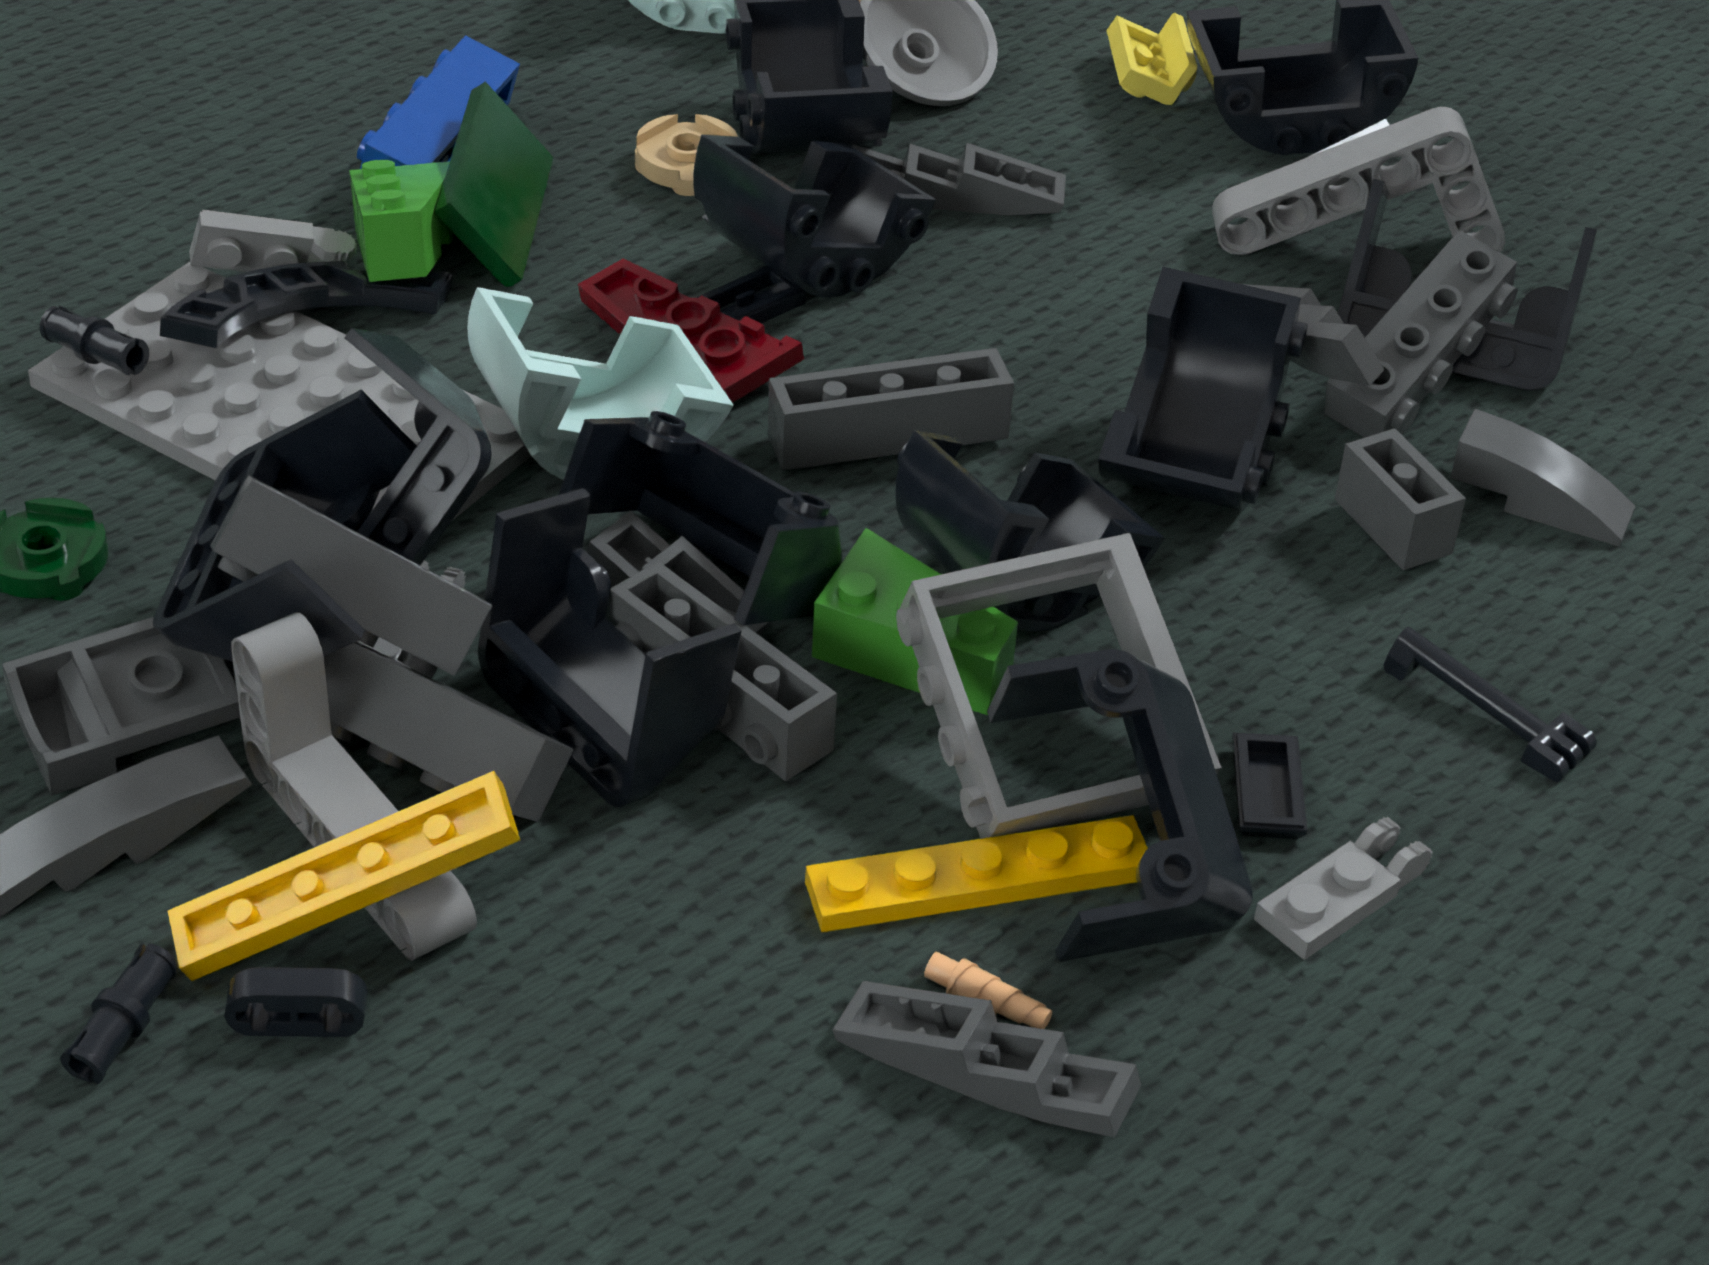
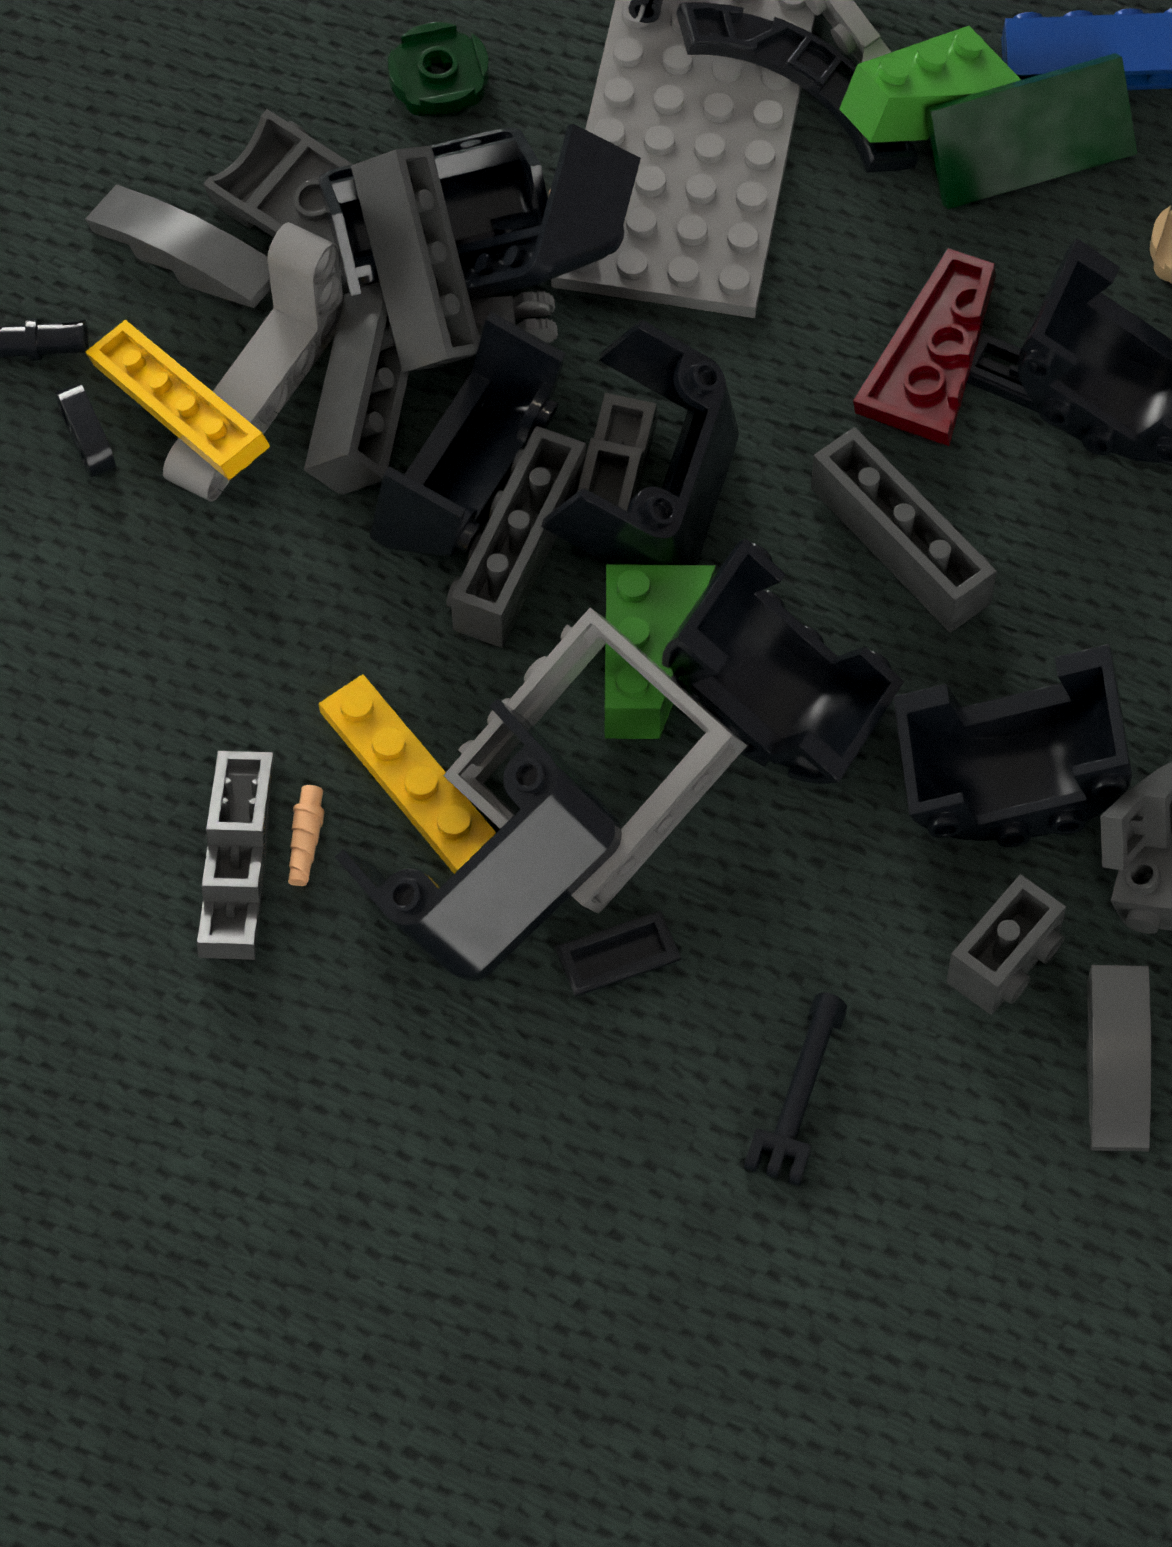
camera: 70 degrees right, 20 degrees up
light aqua cylinder [467,287,733,480] -> none
light grey hinge [1254,817,1432,960] -> none

